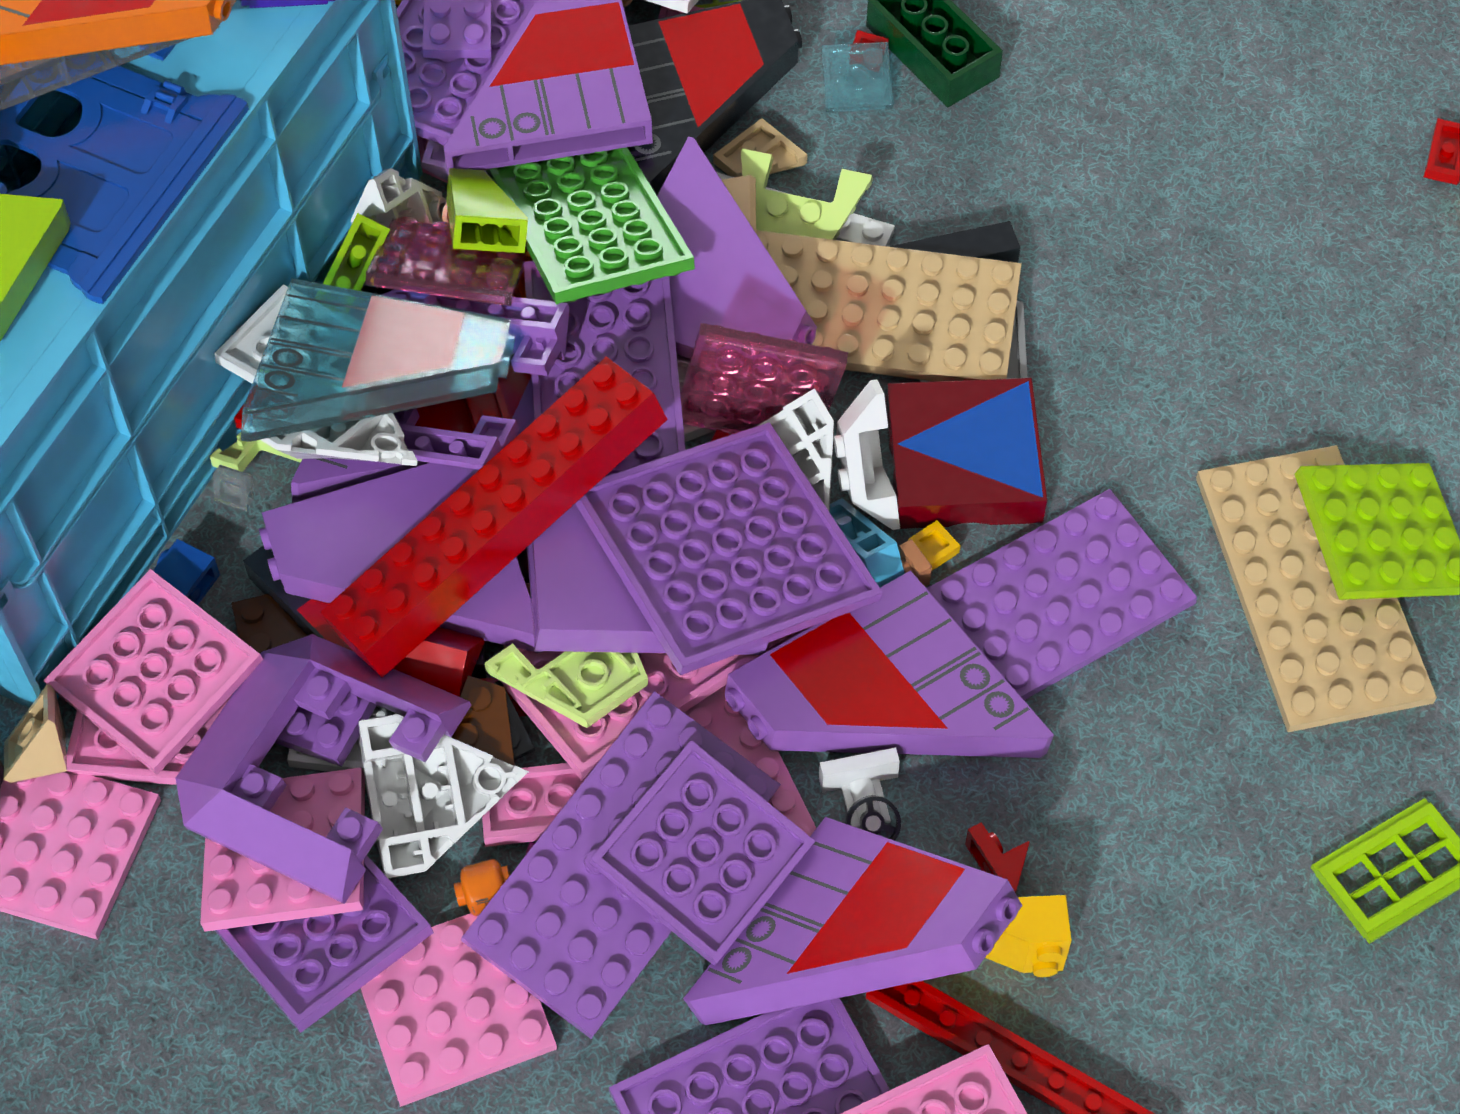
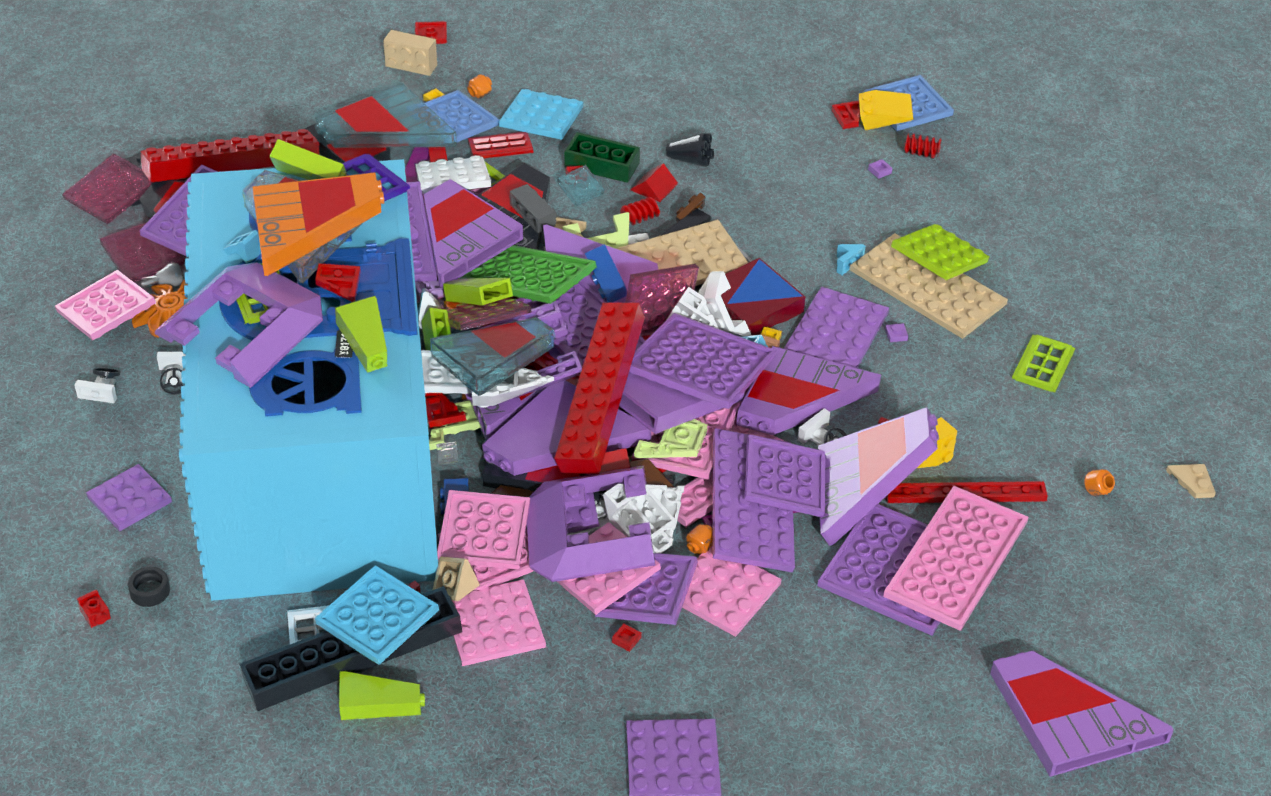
camera: 35 degrees left, 15 degrees down
none -> red wing [315,264,361,302]
none -> dark grey brick [509,184,557,233]
none -> blue brick [585,244,629,303]
none -> red plate [612,623,642,652]
none -> red piece [620,197,660,226]
none -> red slope [631,163,678,202]
none -> black cone [666,133,714,167]
none -> reddish brown wing [676,192,706,222]
none -> medium azure slope [836,244,866,275]
none -> medium lavender plate [868,159,892,179]
none -> medium lavender plate [885,323,908,342]

